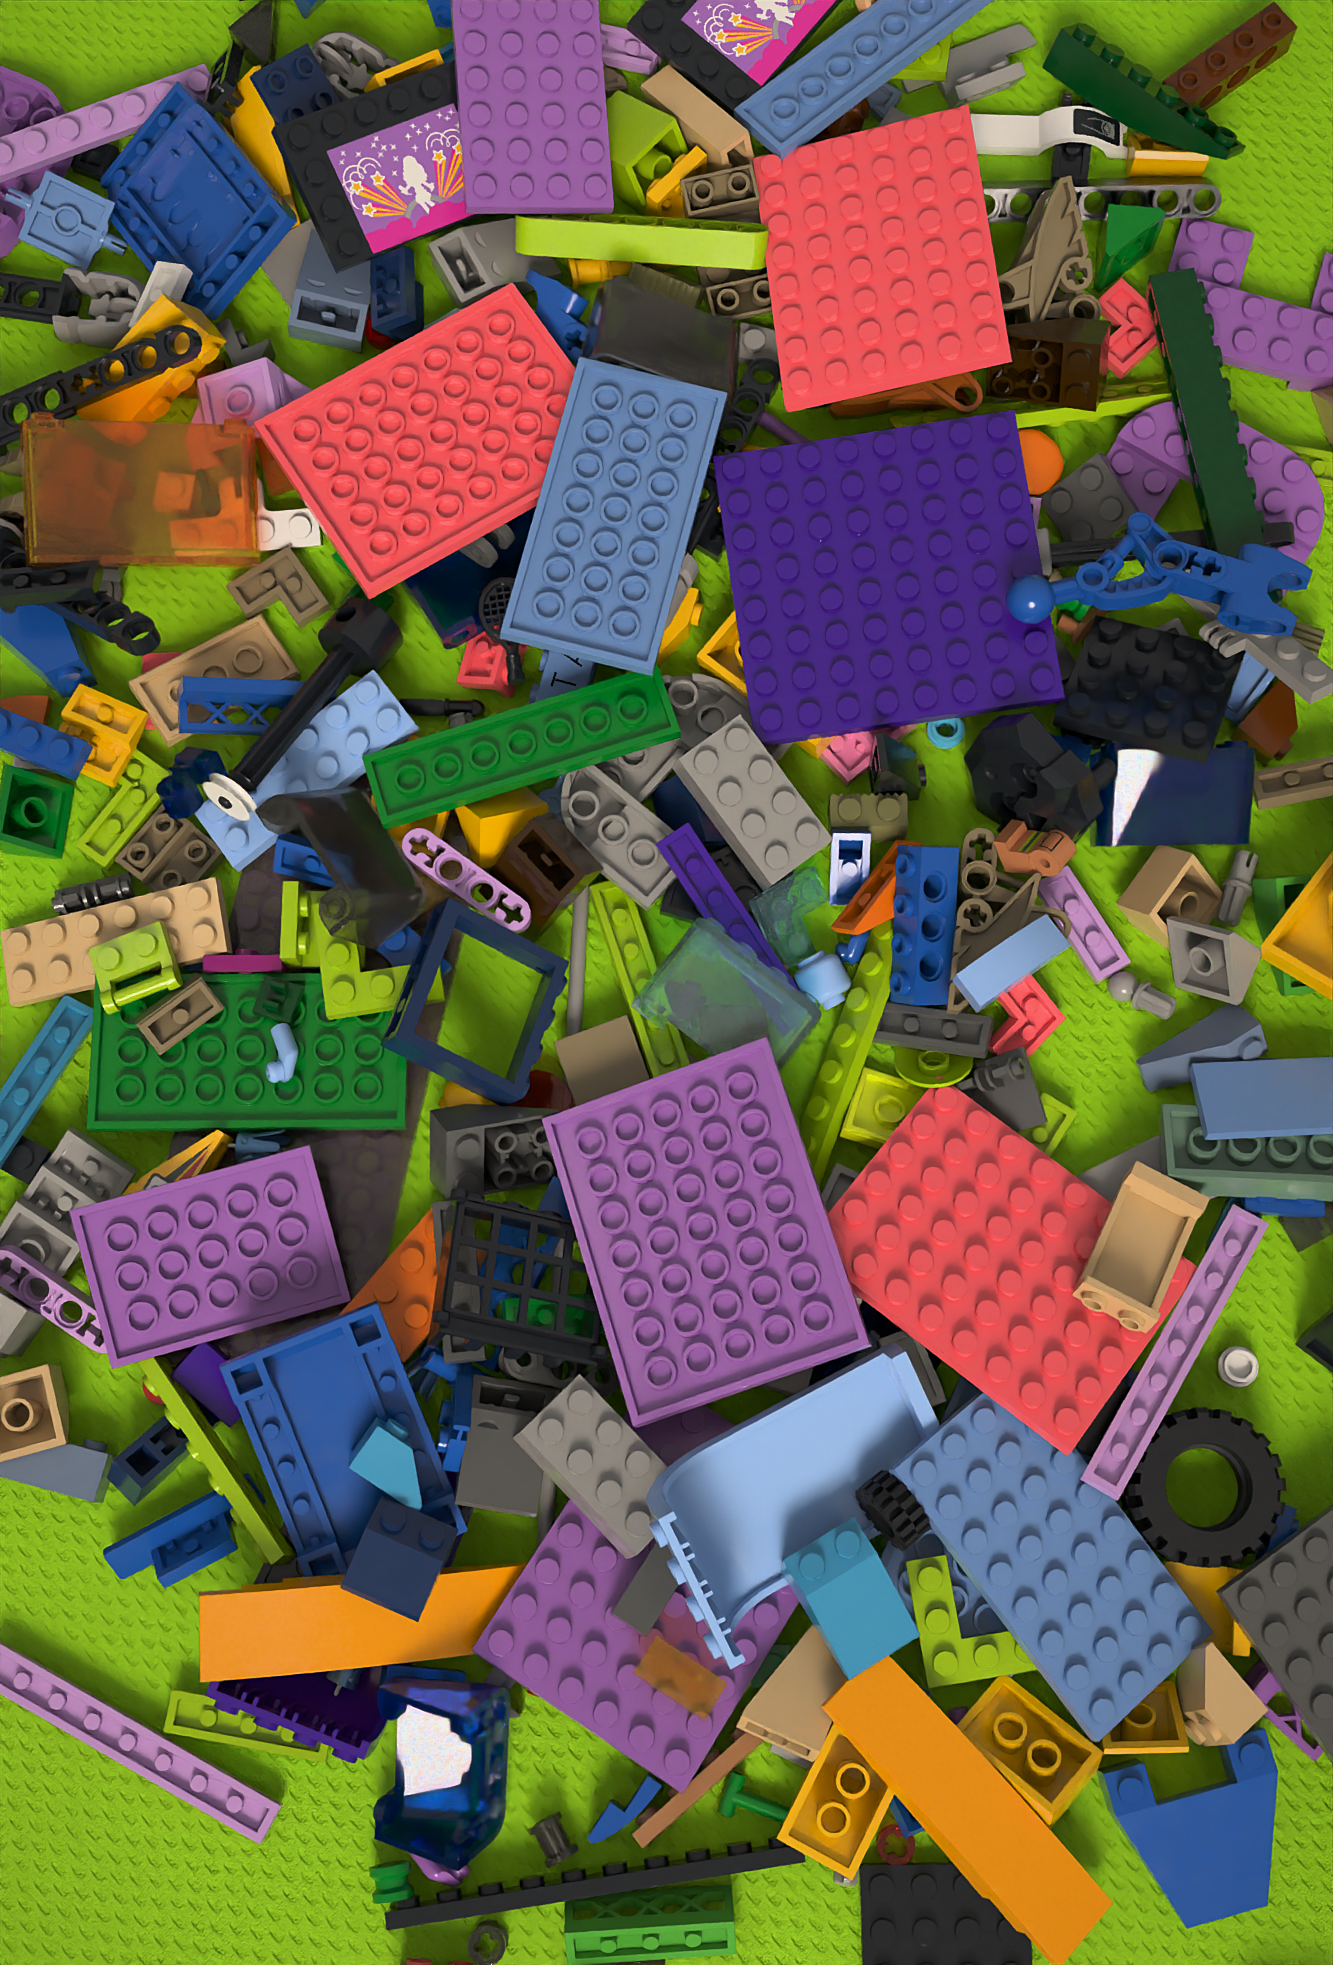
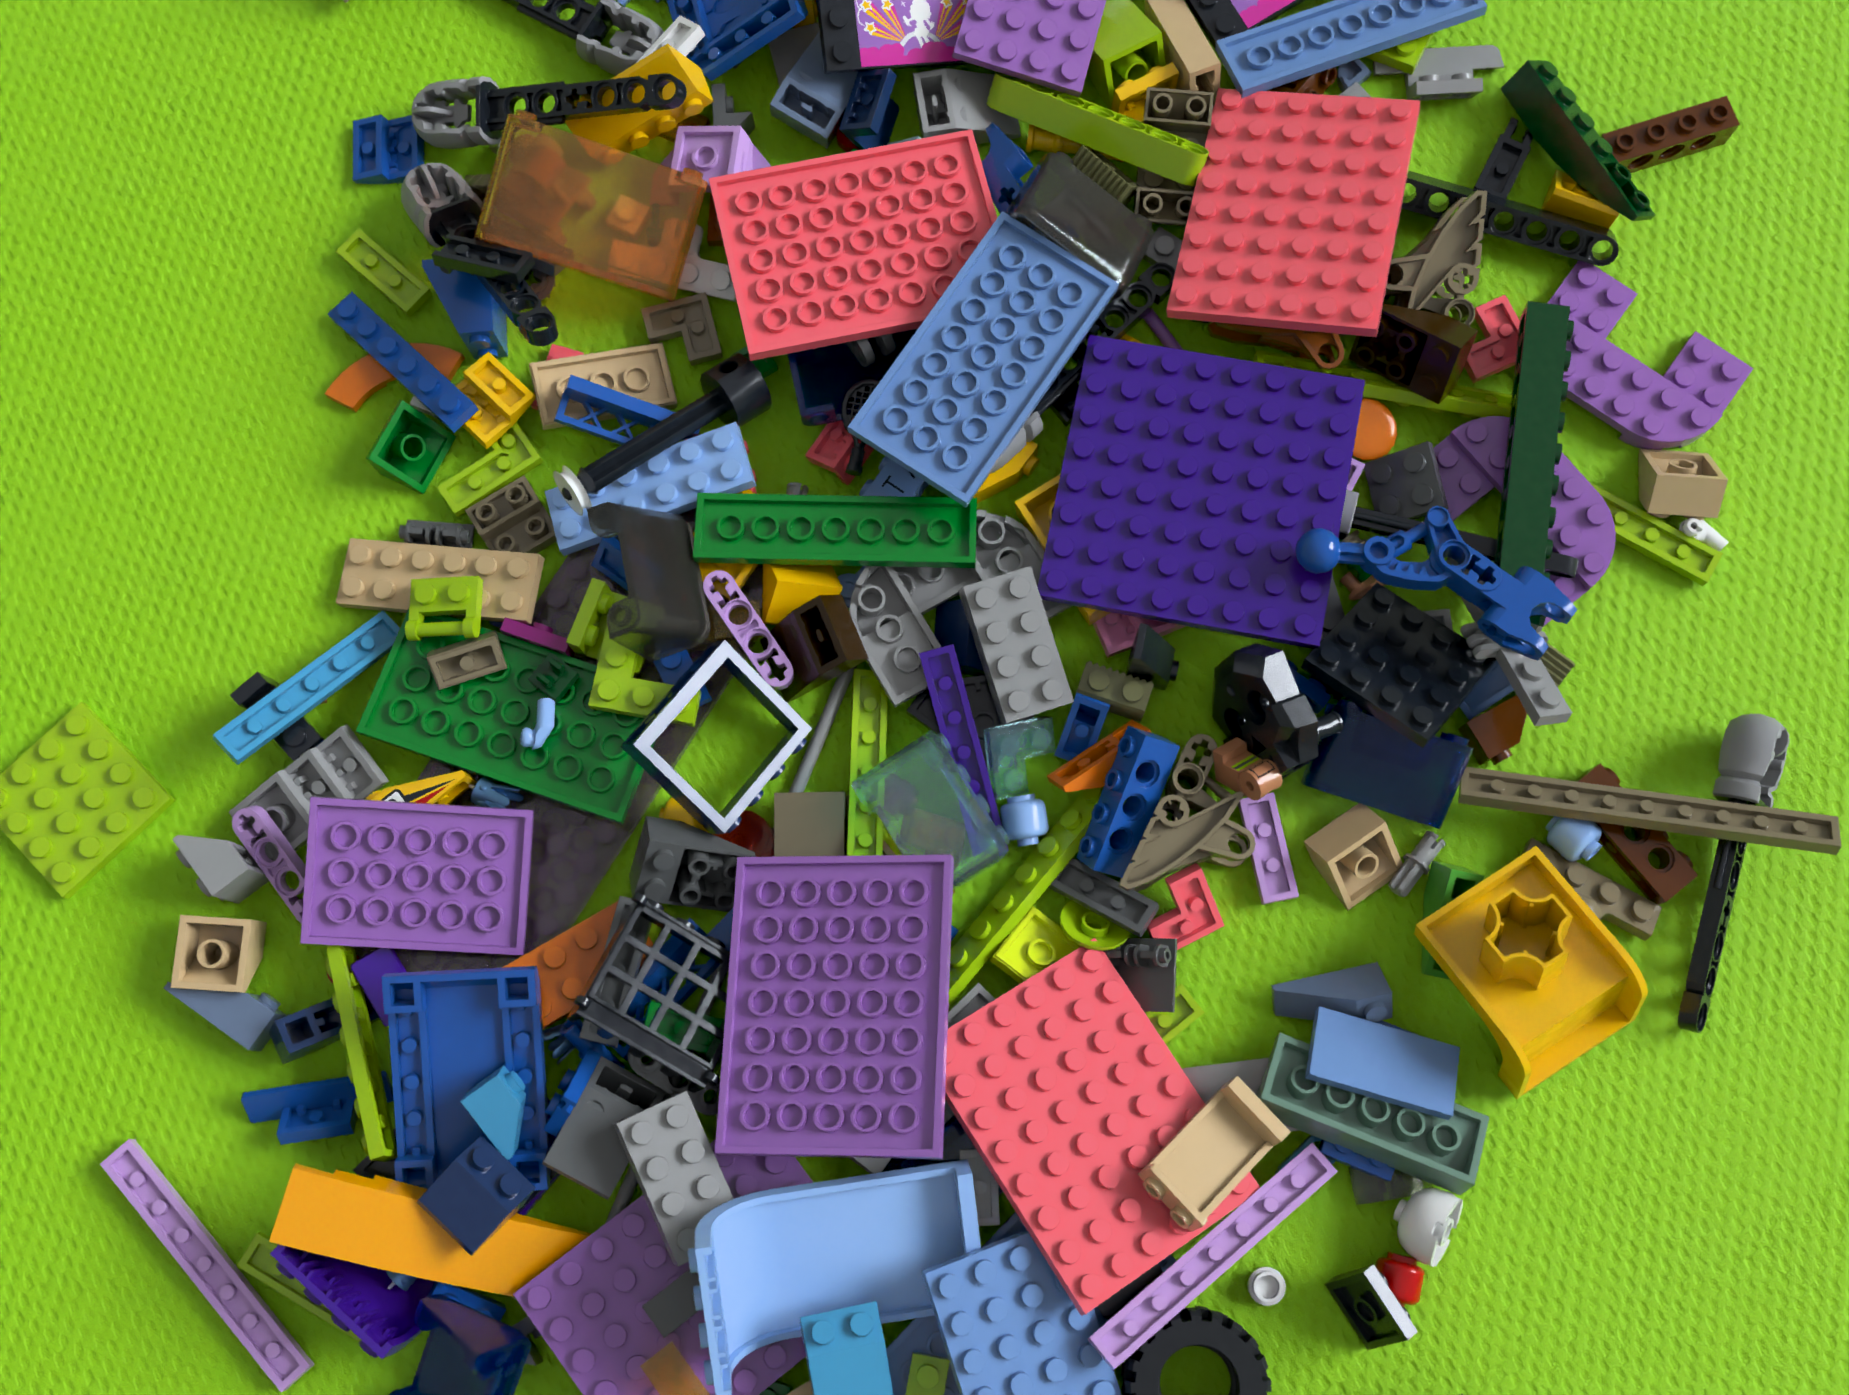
camera: 20 degrees right, 0 degrees up
clear blue leg [156,746,228,819] -> none
black piece [399,698,485,717] -> none
blue arm [835,930,870,965] -> none
black tyre [855,1470,931,1551] -> none
medium azure plate [926,718,965,749] -> none
light blue slope [952,914,1071,1013] -> none
white piece [971,106,1128,159] -> none
green slope [1094,204,1166,293] -> none
light grey axle [1108,971,1177,1019] -> none
light grey slope [1166,915,1262,1005] -> none

